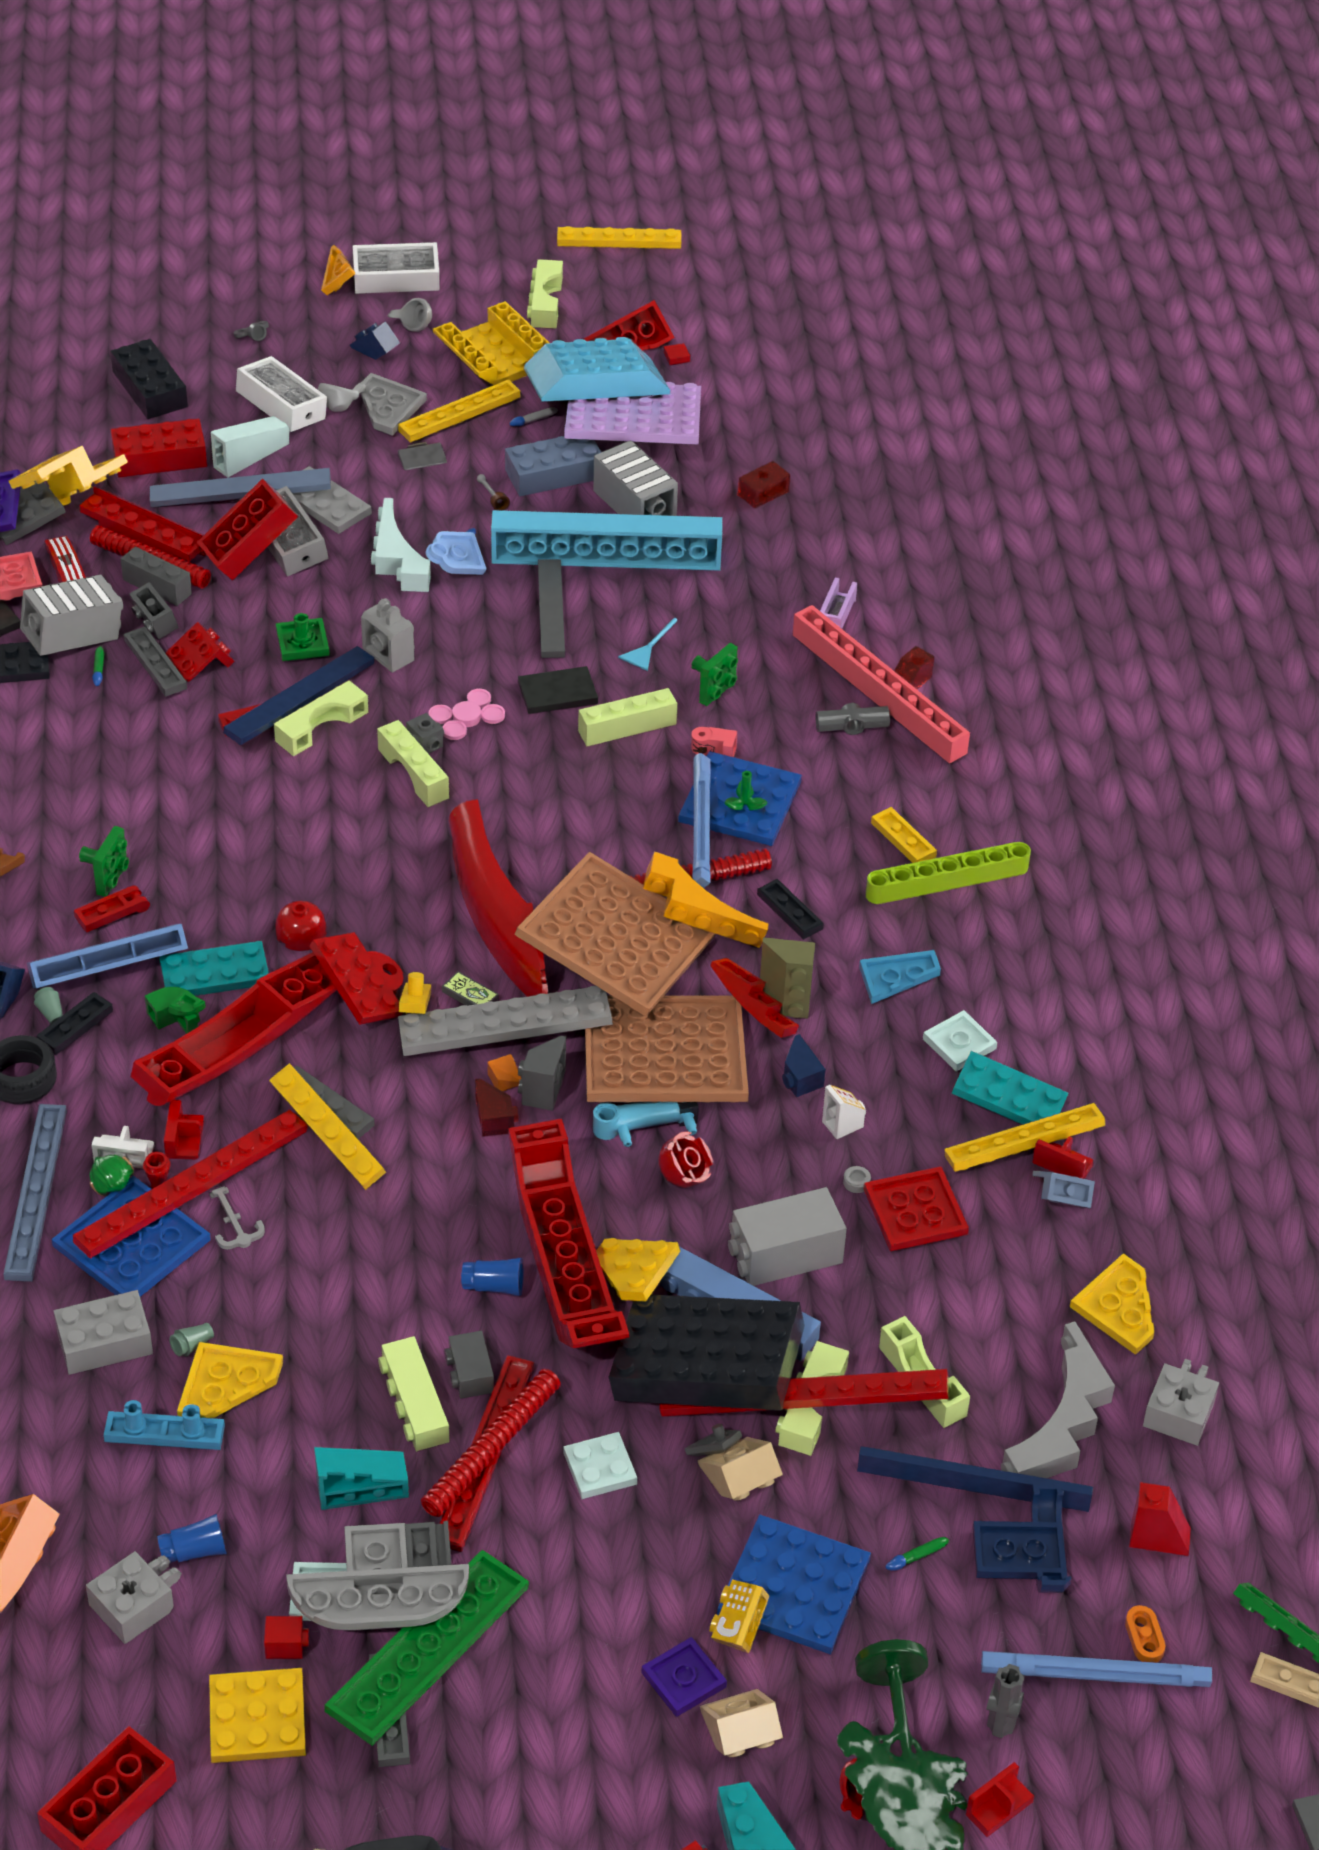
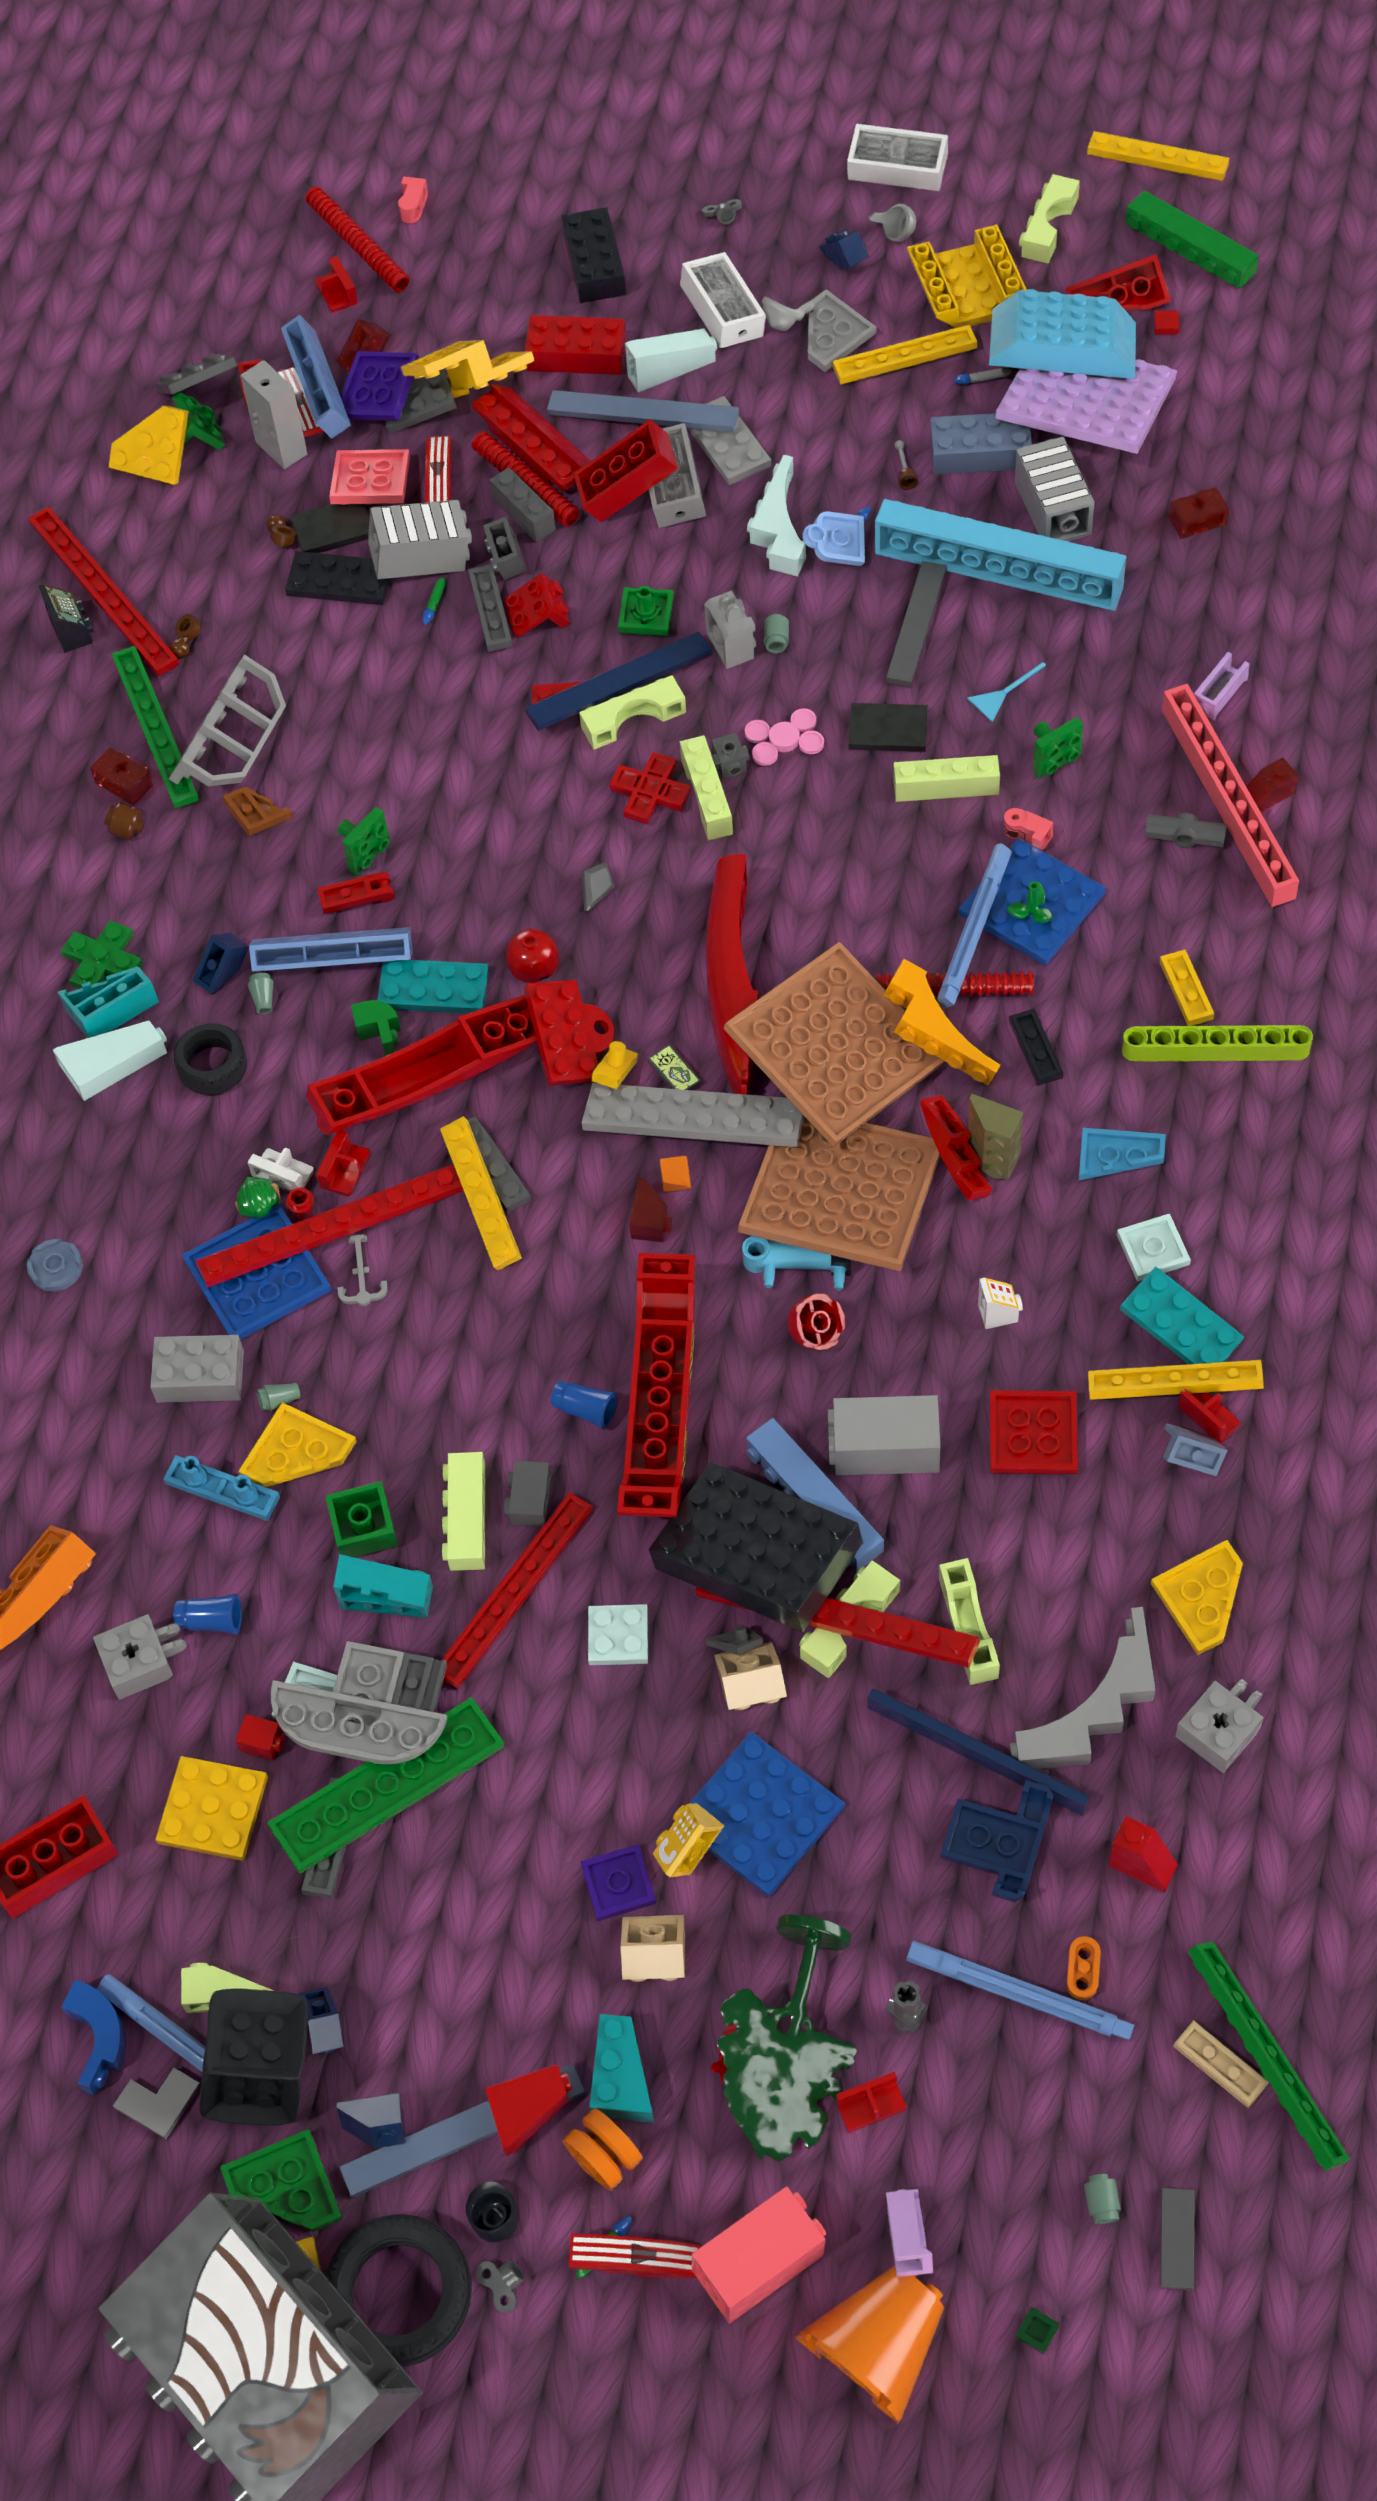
camera: 25 degrees right, 15 degrees up
sand blue tile [3,1104,67,1281] -> none
black plate [36,992,113,1055] -> none
green tile [168,990,206,1016] -> none
light orange wing [321,245,356,296] -> none
flat silver piece [398,442,447,470] -> none
red piece [421,1369,561,1517] -> none
dark grey slope [518,1036,566,1111] -> none
yellow plate [596,1238,680,1301] -> none
dark blue slope [782,1034,826,1098] -> none
light grey tile [843,1166,871,1193] -> none
green piece [886,1537,949,1571] -> none
none -> green brick [325,1481,398,1558]
none -> dark grey piece [582,862,615,911]
none -> red plate [609,752,691,824]
none -> sand green brick [763,614,789,653]
none -> sand green brick [1084,2174,1121,2224]
none -> green brick [1126,190,1259,289]

